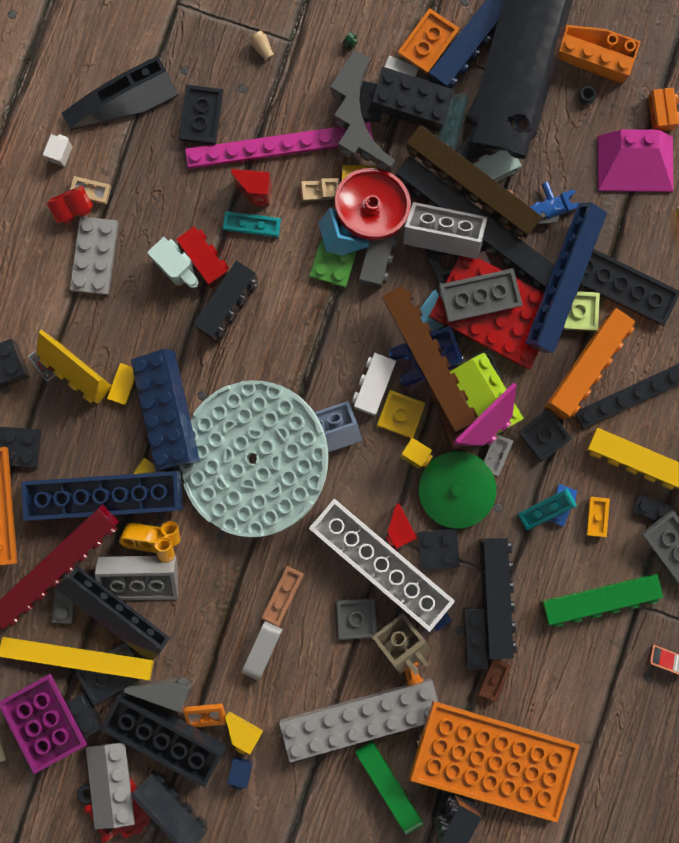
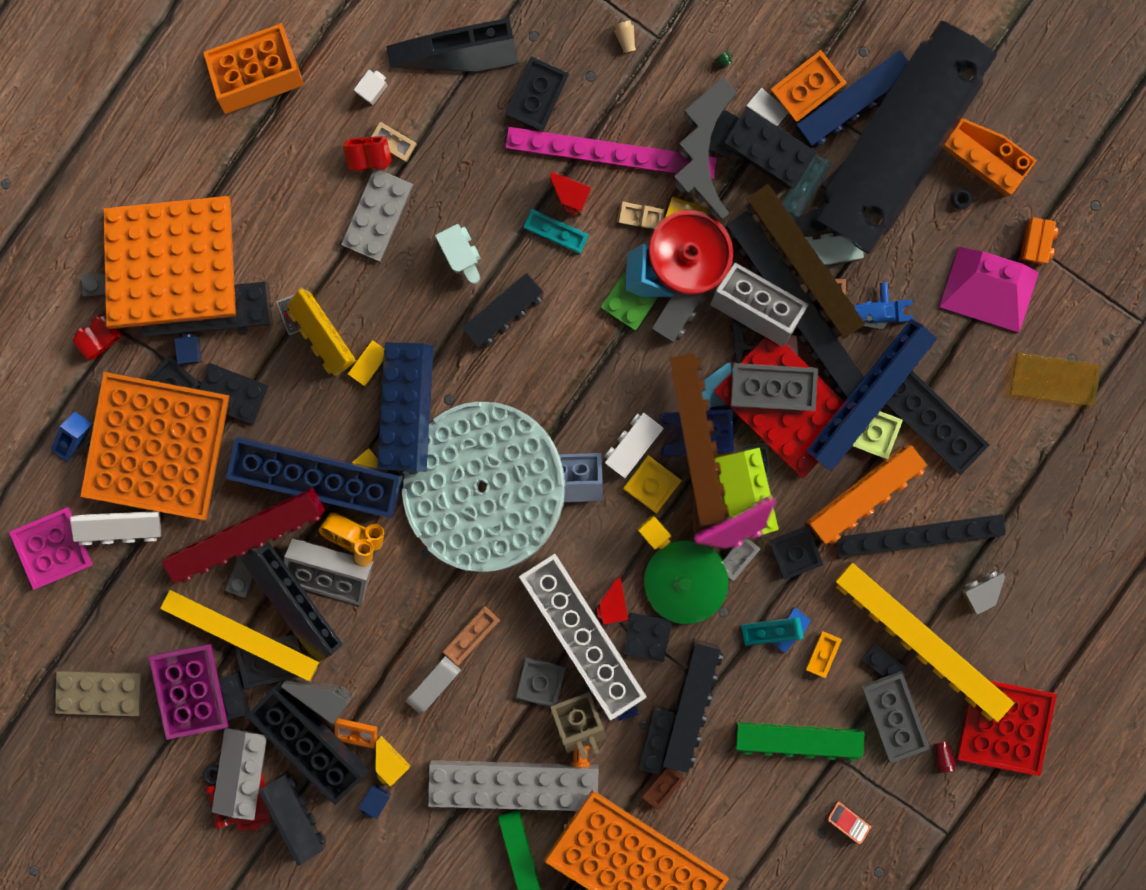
camera: 15 degrees right, 5 degrees up
red brick [176,226,229,288] -> none

